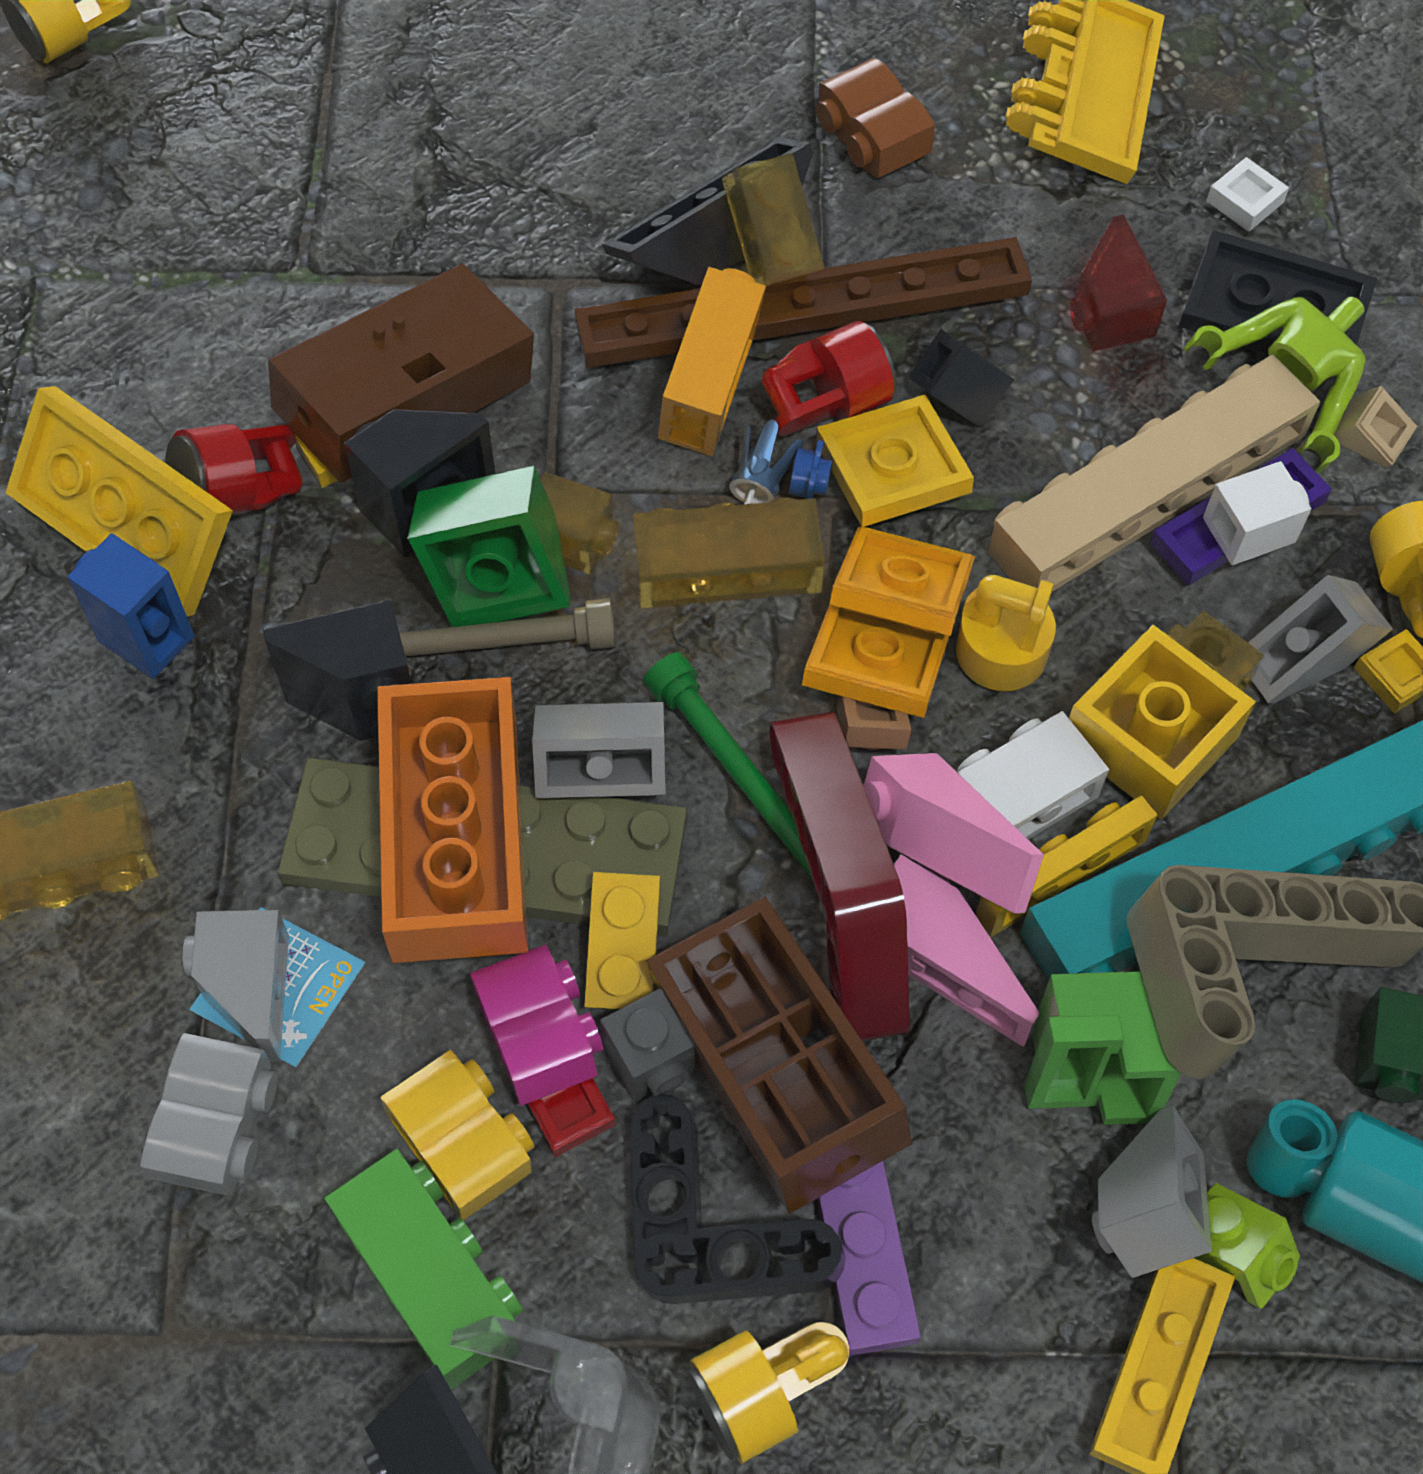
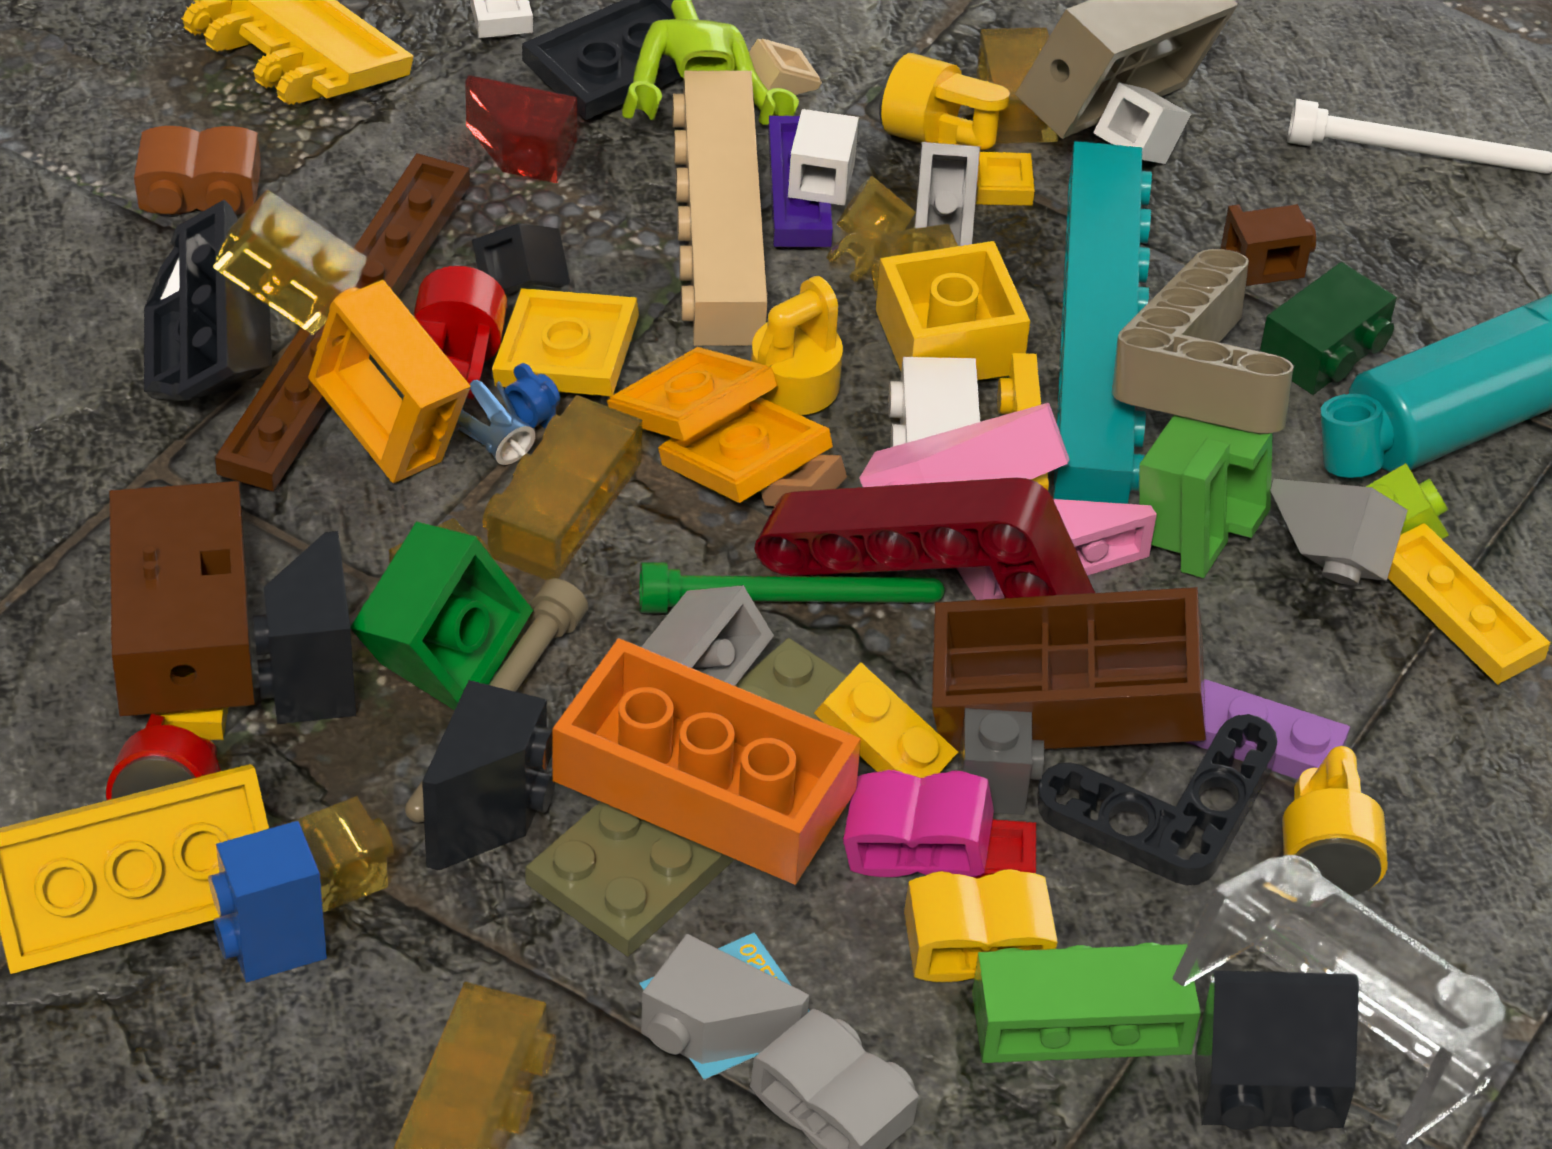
camera: 60 degrees left, 15 degrees down
none -> clear yellow brick [283,796,394,913]
none -> clear yellow plate [826,176,916,281]

